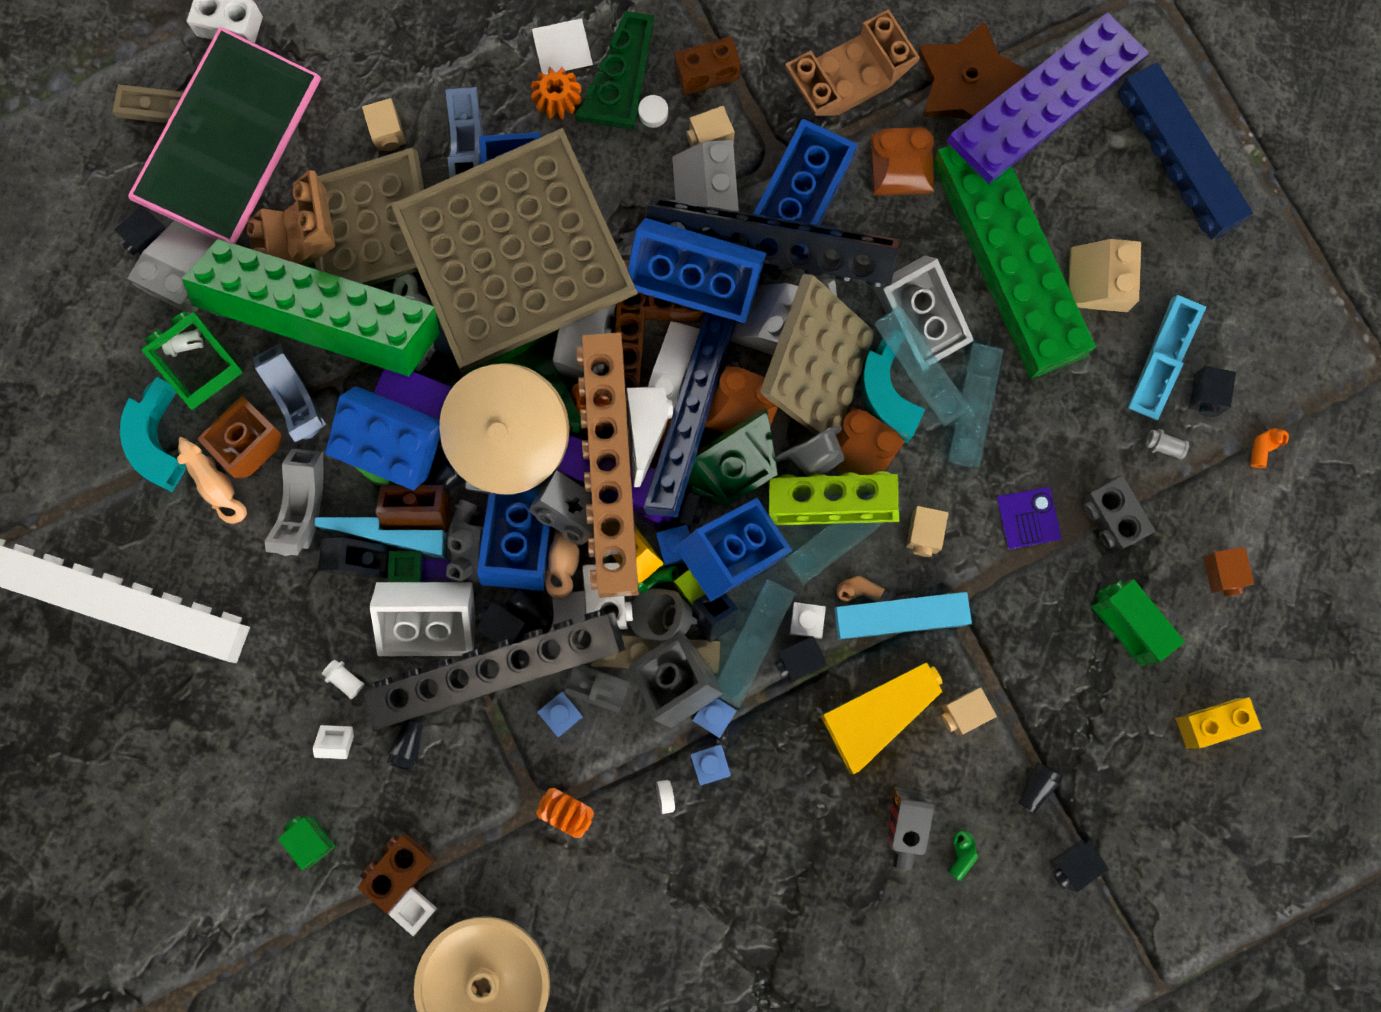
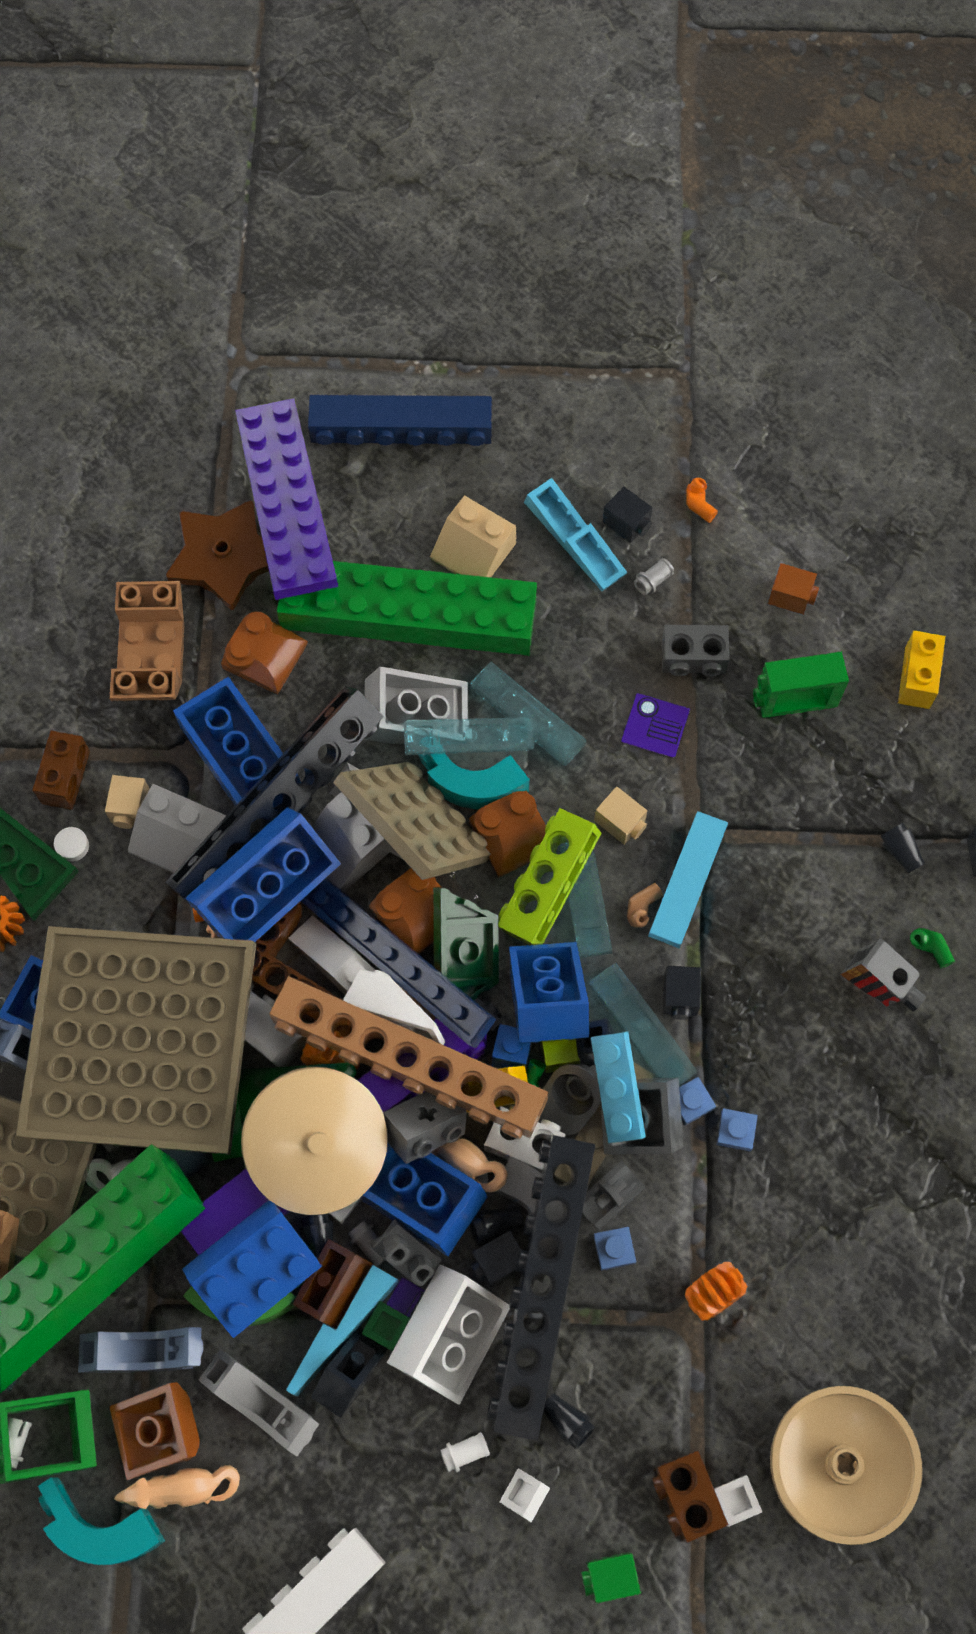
camera: 60 degrees left, 10 degrees down
white tile [656,780,675,814] -> none
dark grey piece [775,426,844,475] -> none
white plate [789,602,826,639] -> none
yellow slope [821,663,942,774] -> none
tan brick [941,688,997,735] -> none
none -> medium azure plate [591,1031,646,1143]

